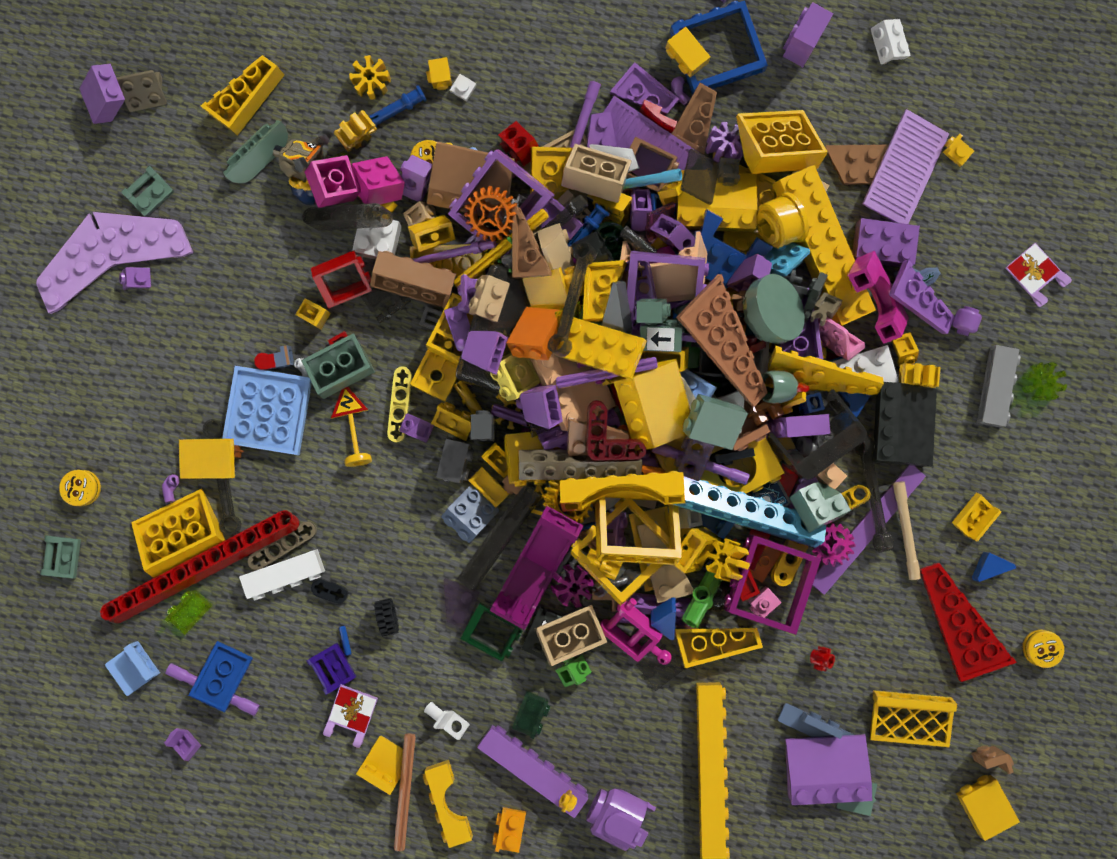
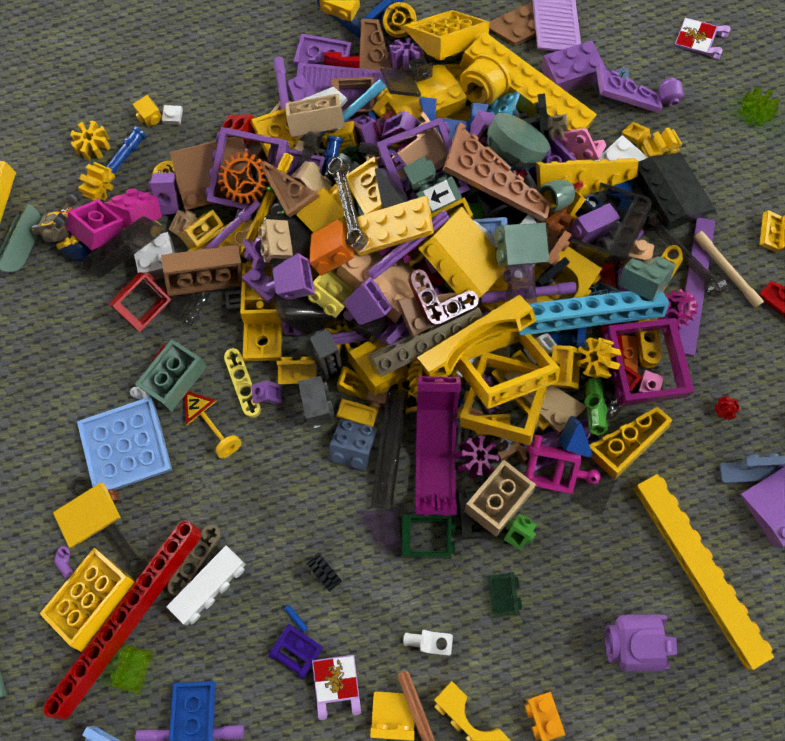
camera: 30 degrees left, 15 degrees down
leg [254,345,294,370] -> none
yellow slope [295,298,331,330] -> none
black beam [311,579,349,604] -> none
yellow pin [453,379,483,414] -> none
medium lavender brick [477,725,588,818] -> none
yellow plate [559,790,577,813] -> none
medium lavender arm [671,76,691,106] -> none
dark pink arch [848,251,909,344] -> none
light grey brick [977,345,1021,427] -> none
none -> yellow cone [383,2,417,38]

